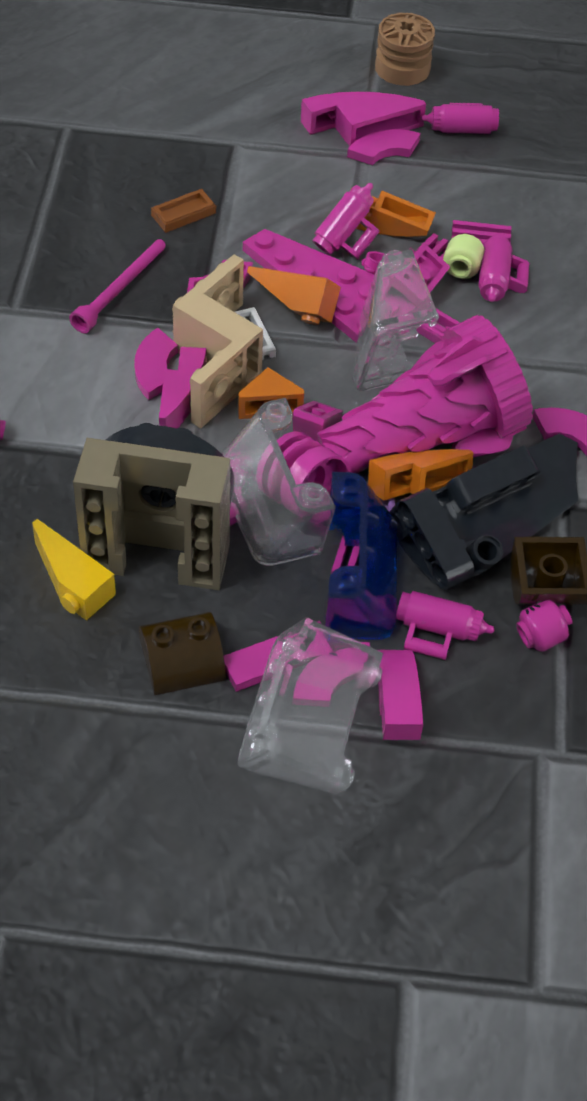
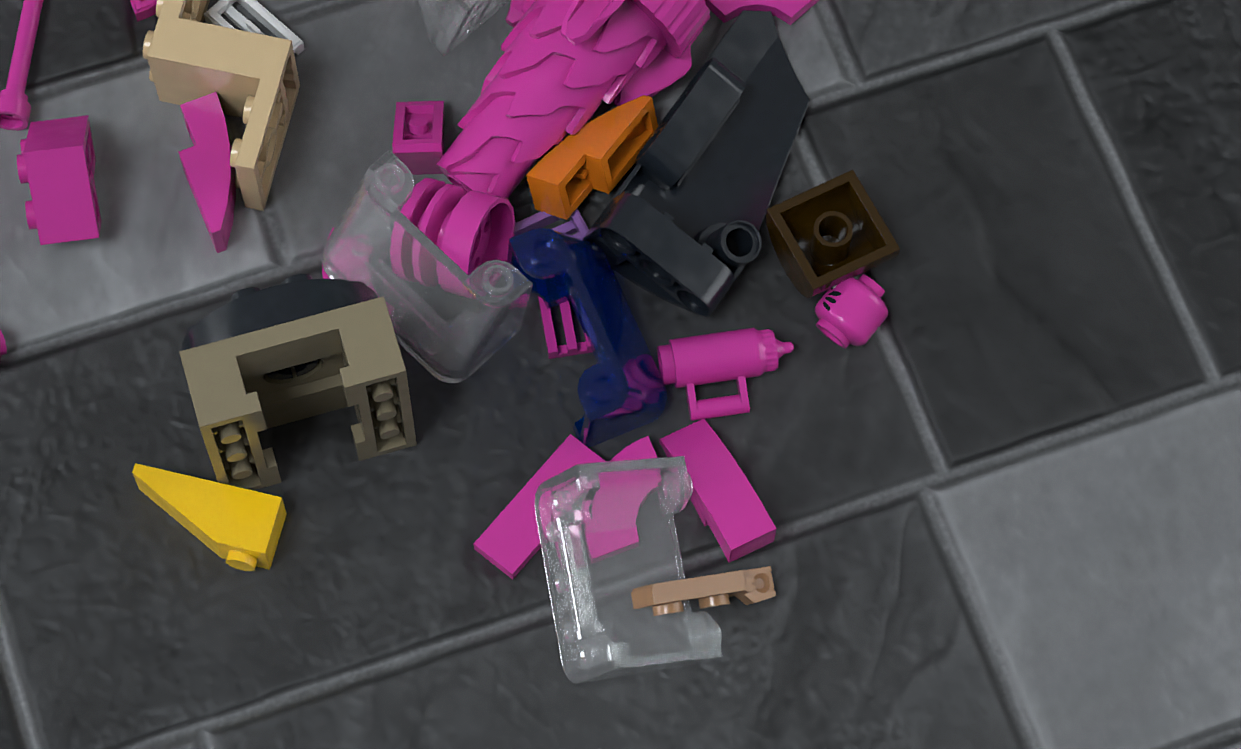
camera: 25 degrees left, 15 degrees up
dark pink tile [134,328,178,400] -> none
dark brown brick [139,612,226,696] -> none
orange slope [238,367,304,419] -> none
none -> dark pink brick [17,115,102,245]
none -> medium nougat hinge [631,566,776,616]

